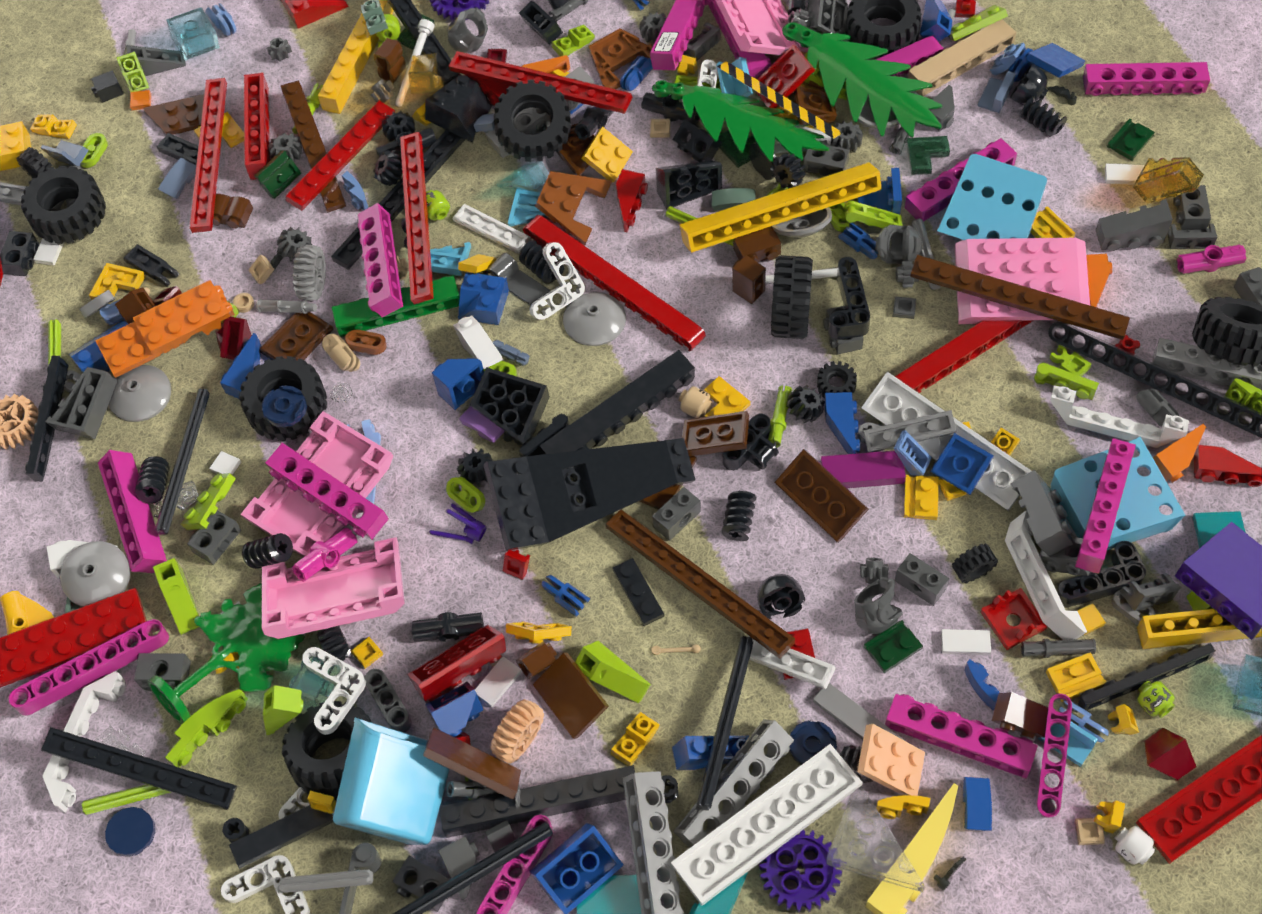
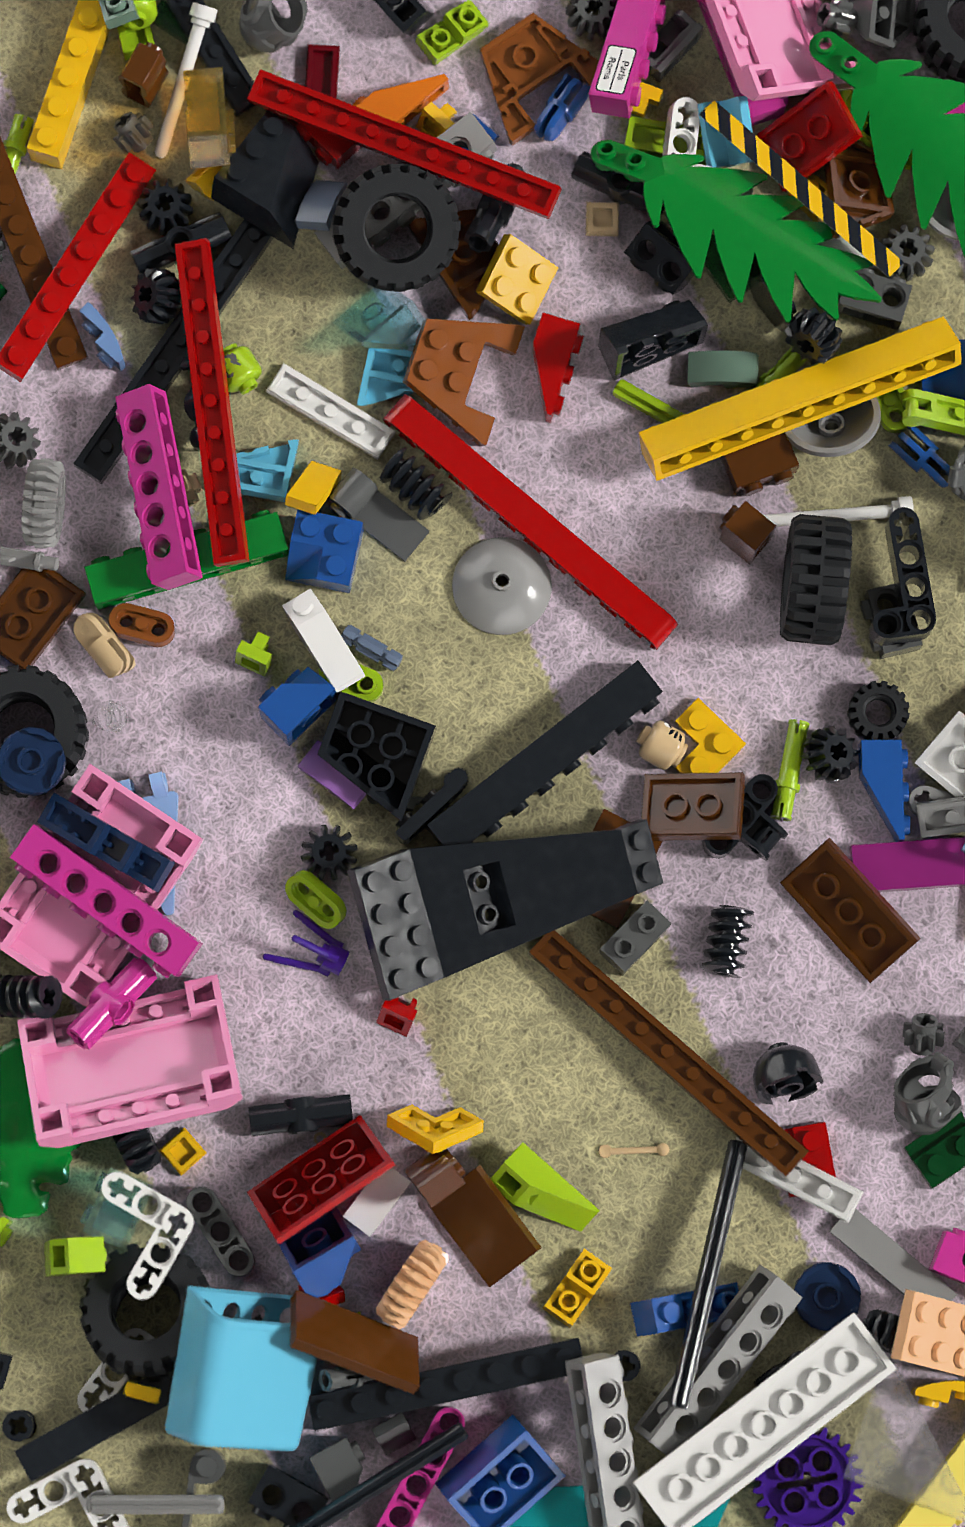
camera: 10 degrees left, 20 degrees up
white beam [530,242,585,320] -> none
blue arm [541,575,590,617] -> none
black plate [613,558,665,626] -> none
none -> dark blue slope [37,793,175,892]
none -> lime tile [235,632,272,677]

